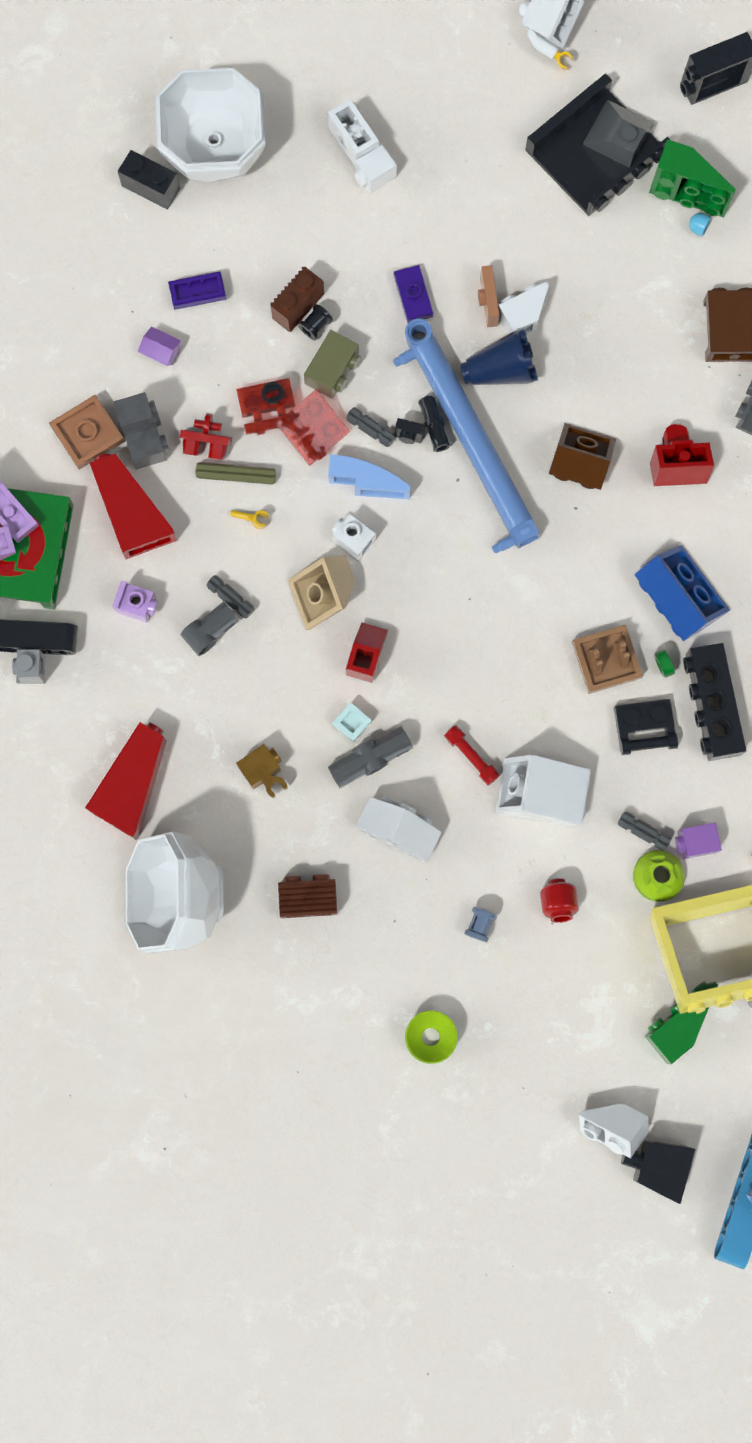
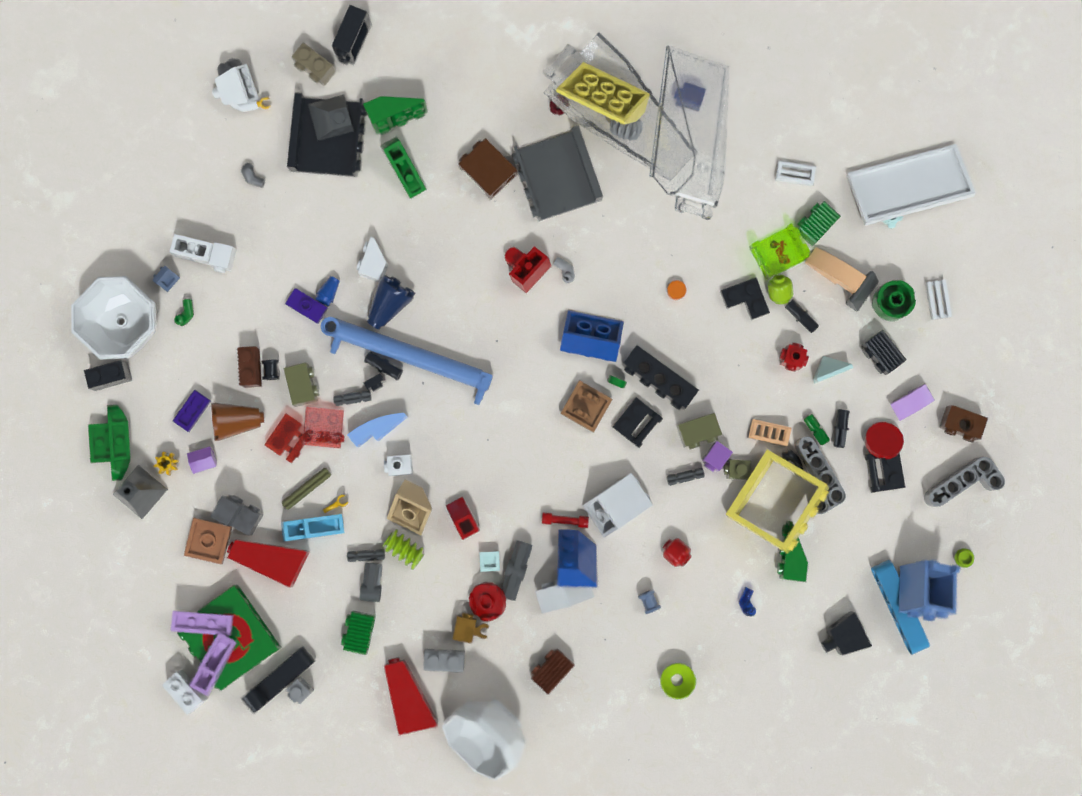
camera: 45 degrees left, 5 degrees up
lavender brick [112,581,158,623] -> none
red hips [179,413,233,460] -> none
black hinge [261,382,284,405] -> none
nougat plate [478,265,499,328] -> none
reddish brown slope [549,423,616,490] -> none
white slope [579,1103,648,1158] -> none
lime piece [633,850,685,902] -> none
medium azure hinge [689,213,712,237] -> none
none -> green plate [88,404,131,481]
none -> dark grey slope [113,465,168,519]
none -> sand blue tile [153,266,180,292]
none -> yellow gear [154,452,179,476]
none -> green arm [174,299,194,326]
none -> dark orange cone [211,403,264,441]
none -> flat silver arm [241,163,265,188]
none -> medium azure slope [281,514,344,542]
none -> dark tan brick [292,42,336,86]
none -> blue cone [316,276,340,306]
none -> green brick [341,611,376,655]
none -> green slope [380,137,427,199]
none -> lime piece [382,529,424,570]
none -> light grey brick [424,649,465,672]
none -> red tile [469,582,506,621]
none -> light grey arm [553,257,575,283]
none -> blue slope [558,529,597,588]
none -> olive brick [676,413,722,449]
none -> olive bracket [724,459,751,480]
none -> clear blue arm [739,587,756,617]

